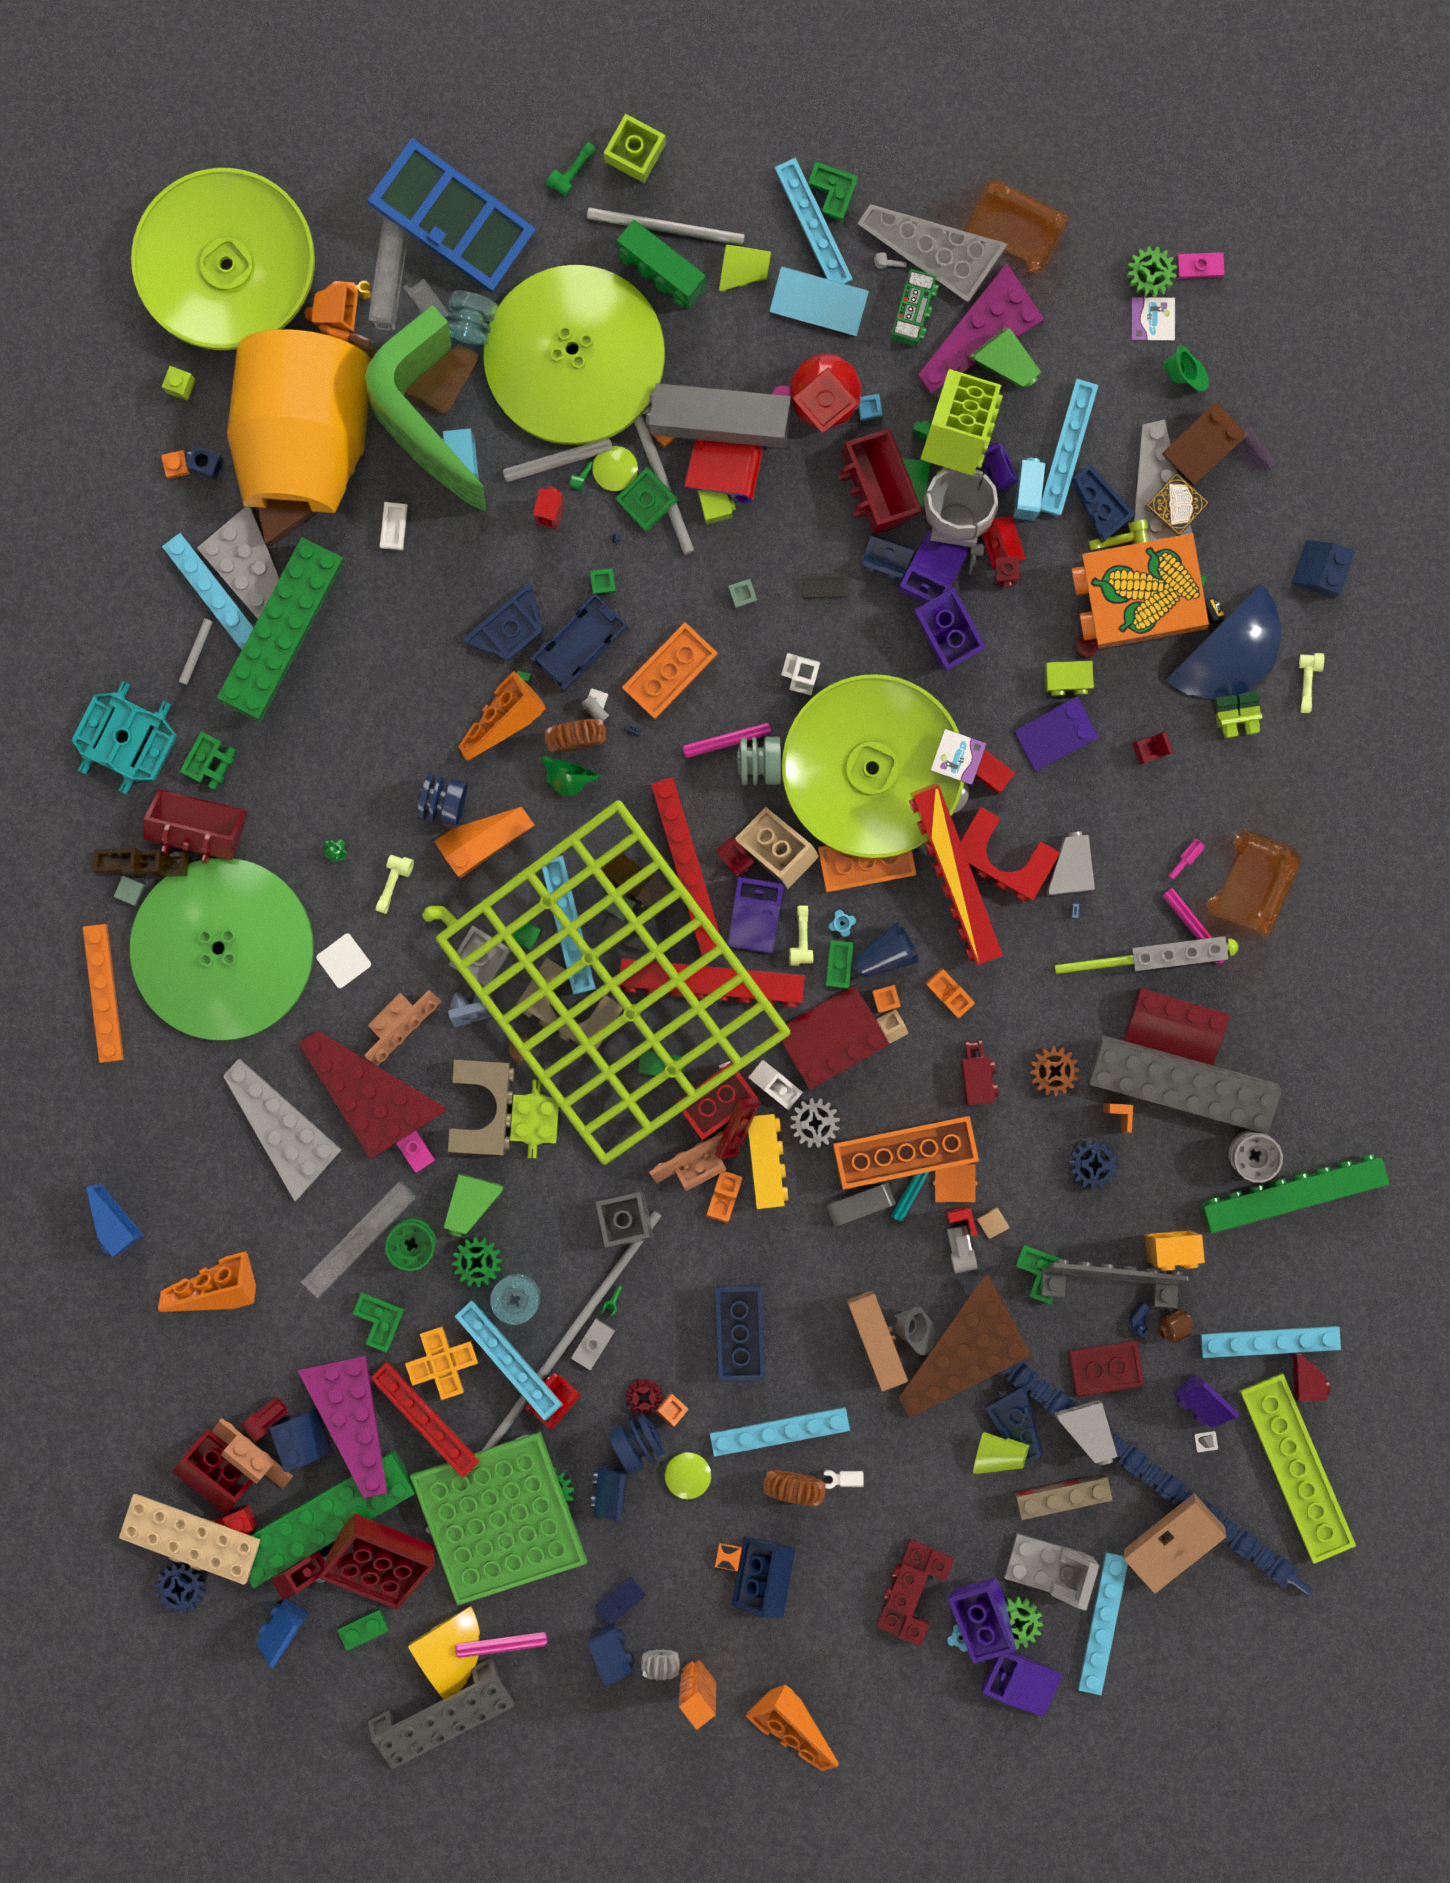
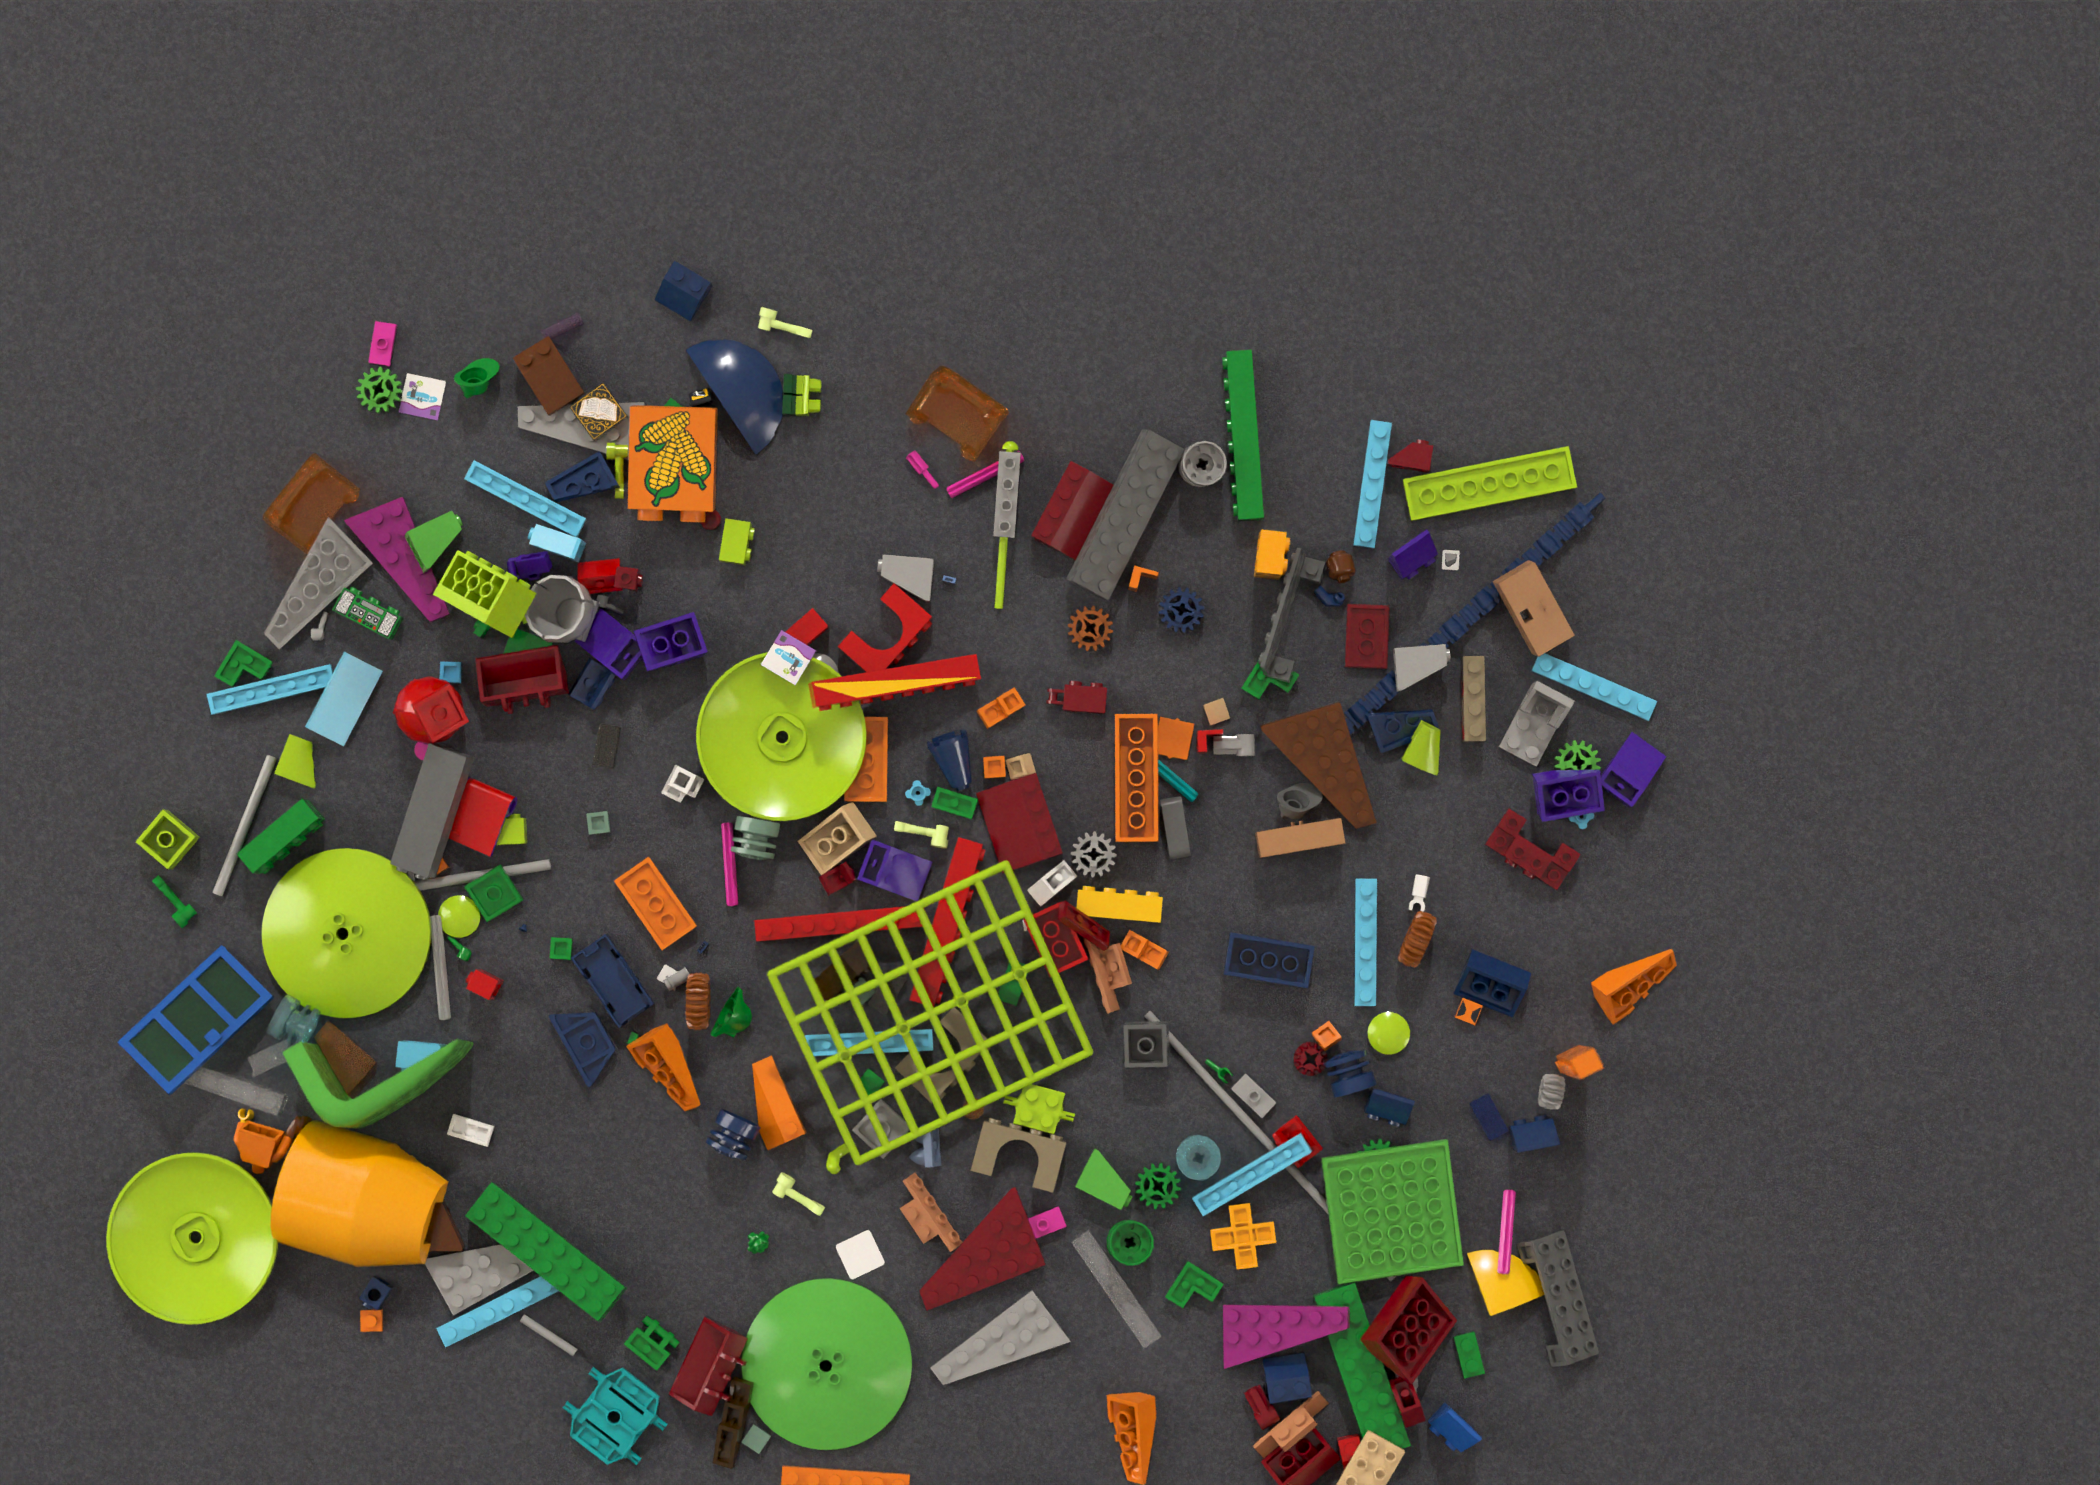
camera: 75 degrees left, 0 degrees up
lime brick [162,366,196,401] -> none
red tile [370,1362,480,1478] -> none
dark purple slope [1014,697,1099,771] -> none
dark red bracket [1132,732,1173,765] -> none

